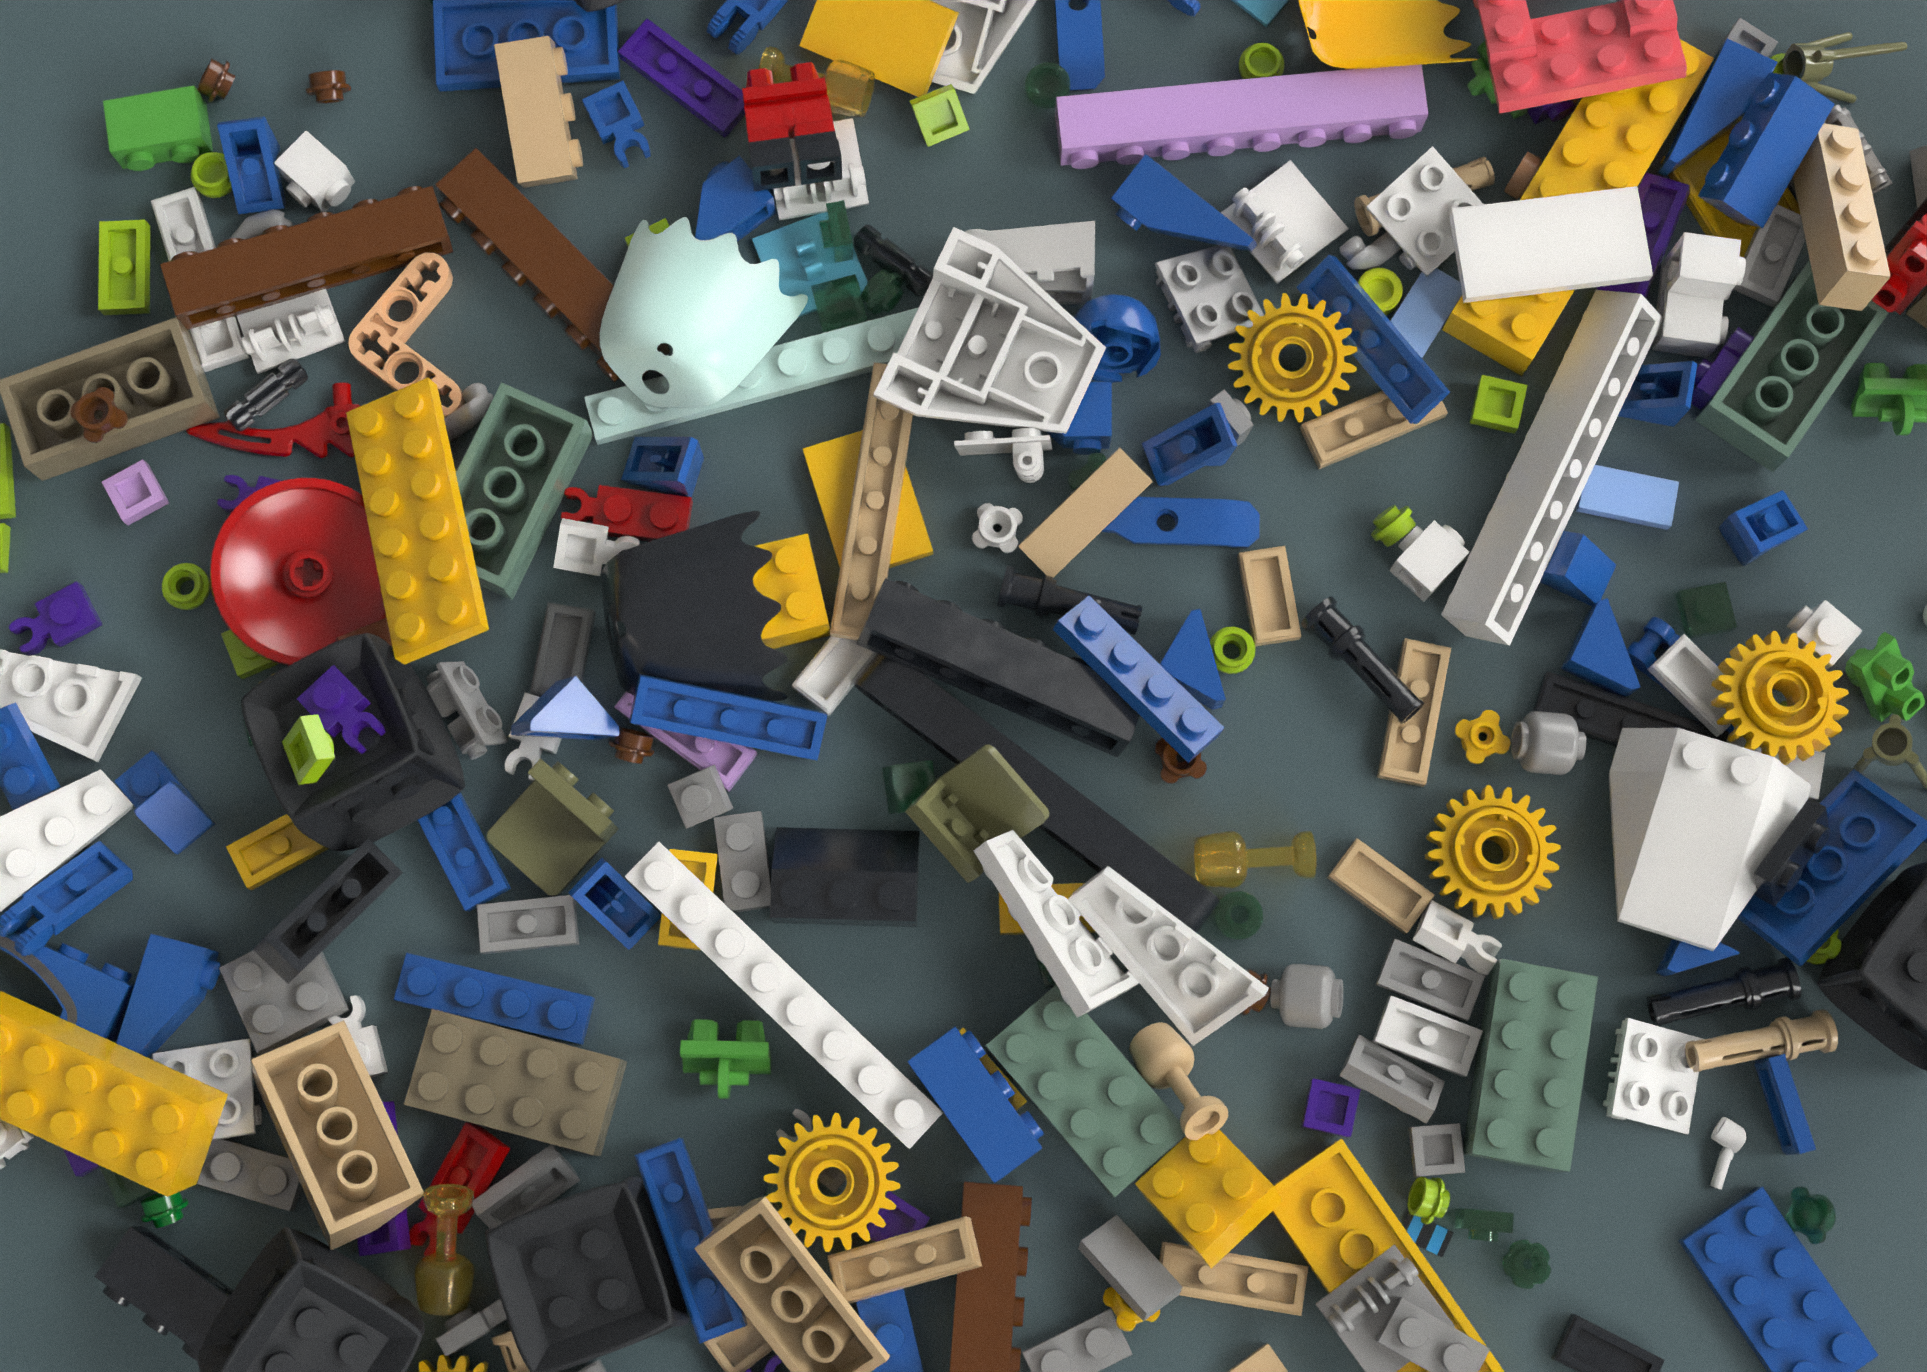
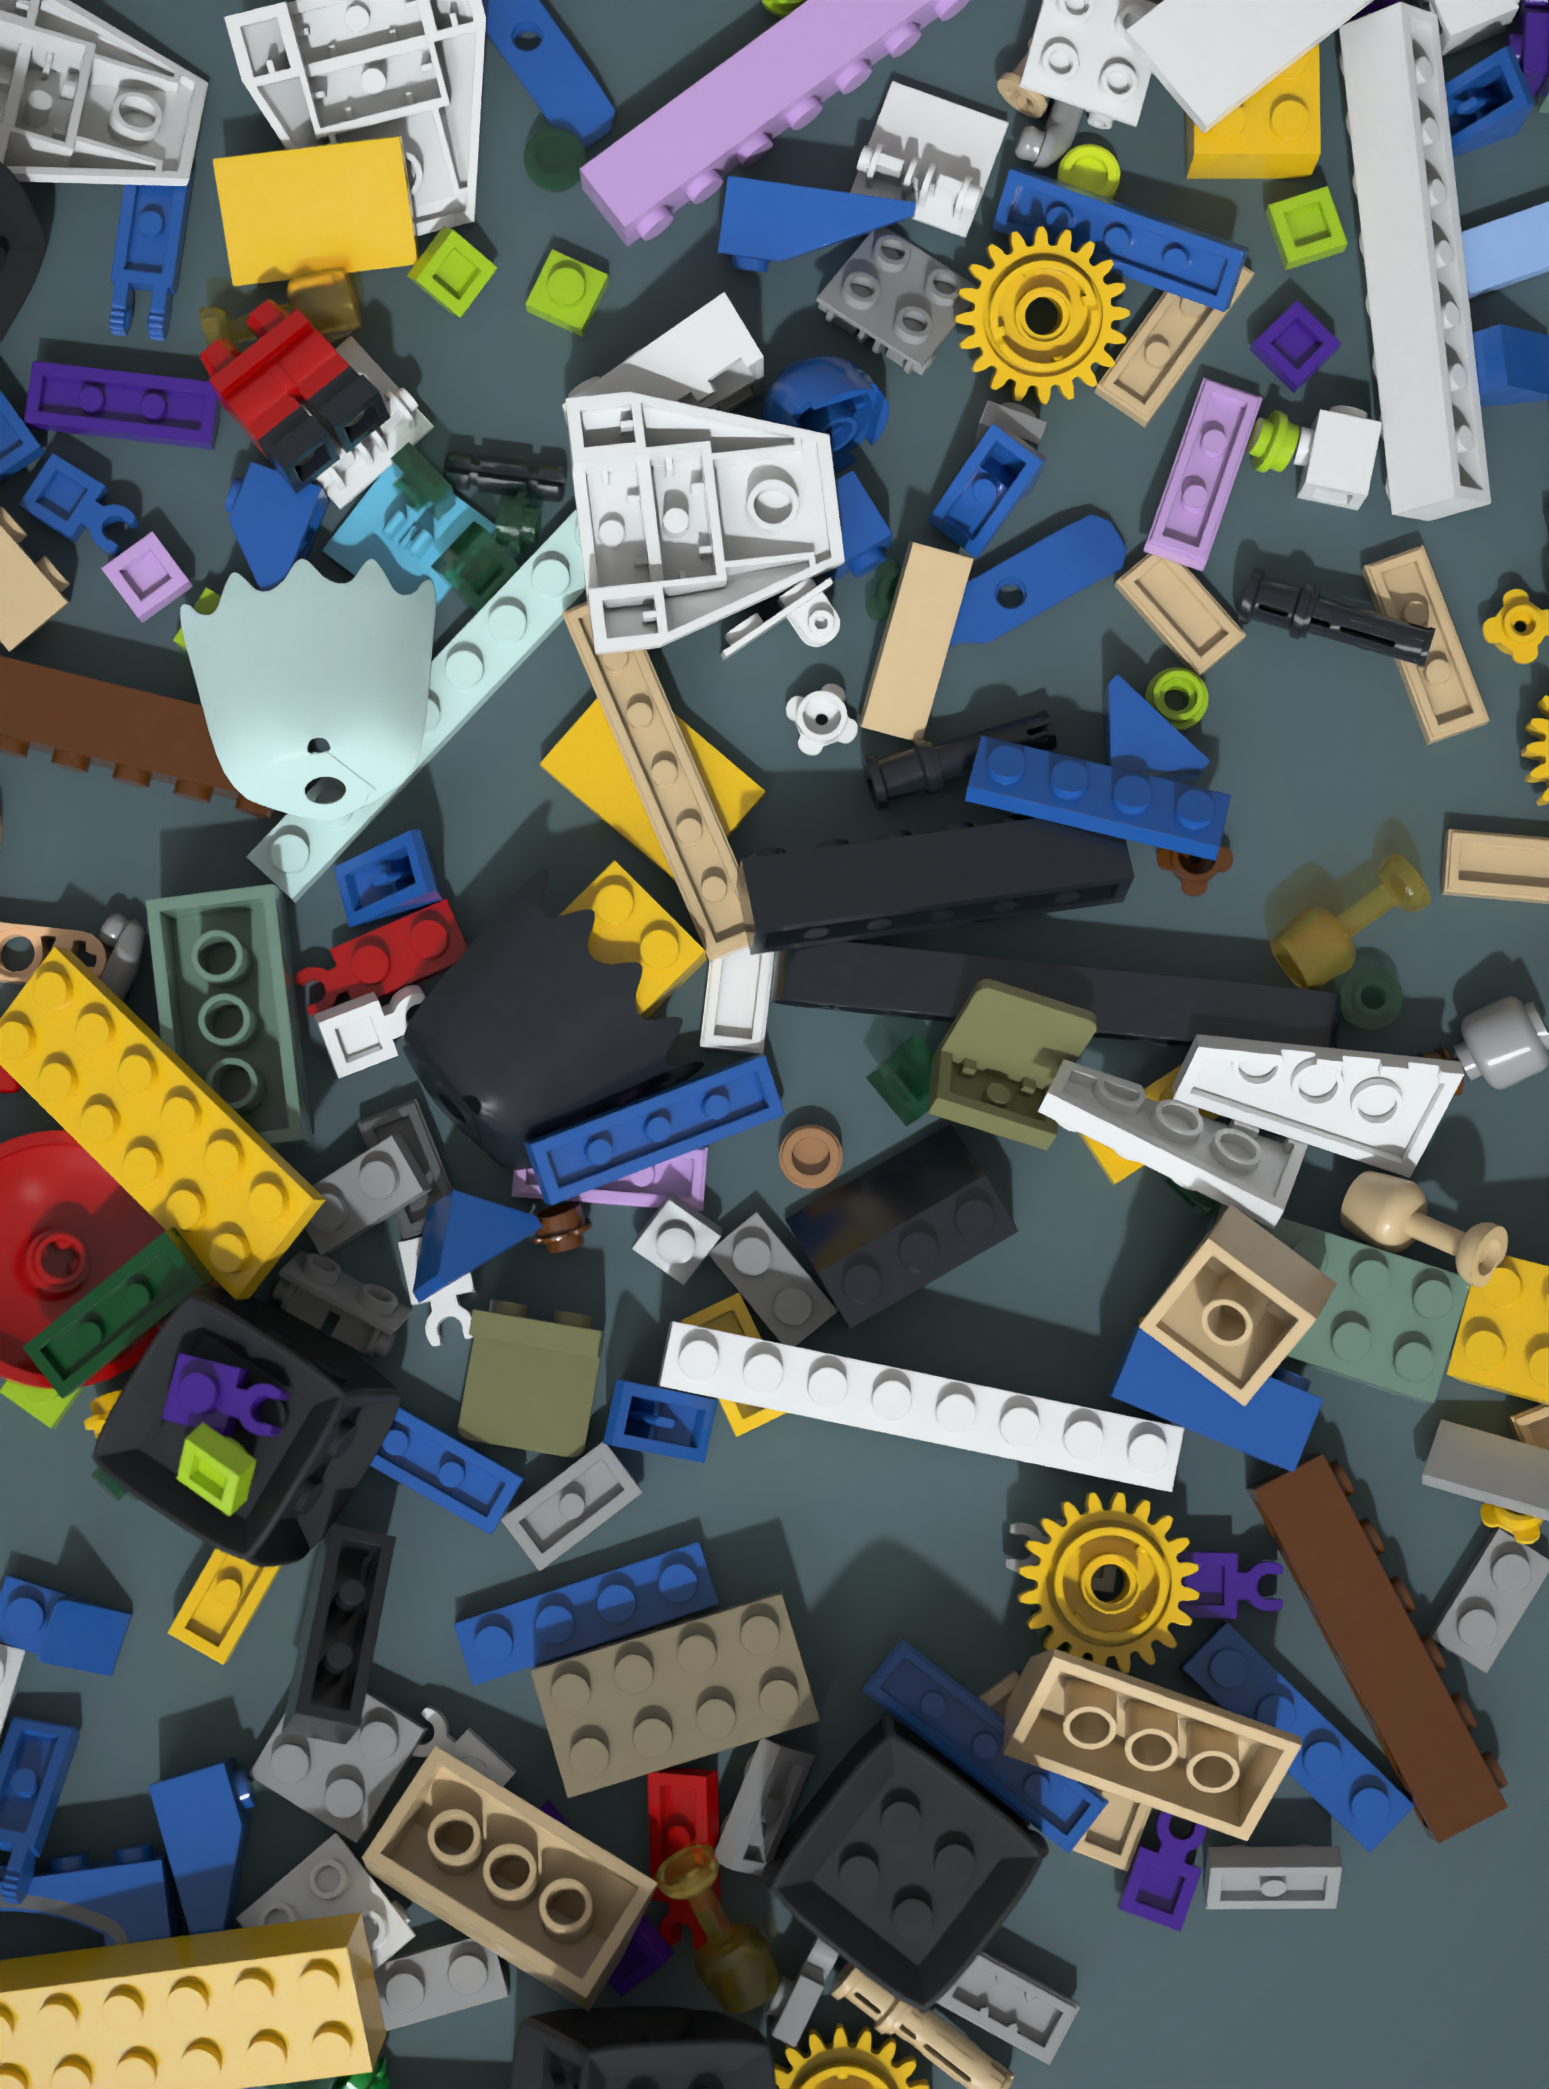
camera: 30 degrees left, 5 degrees up
bright green hips [680,1019,771,1099] -> none
tan tile [827,1216,982,1304] -> none
light blue tile [1391,268,1462,358] -> none
none -> dark green plate [23,1227,214,1399]
none -> lavender plate [101,531,193,623]
none -> light grey plate [305,1134,432,1255]
none -> lime plate [525,249,610,337]
none -> medium nougat tile [779,1125,843,1190]
none -> tan slope [1138,1204,1337,1407]
none -> lavender tile [1143,378,1263,572]
none -> dark purple plate [1250,300,1341,393]

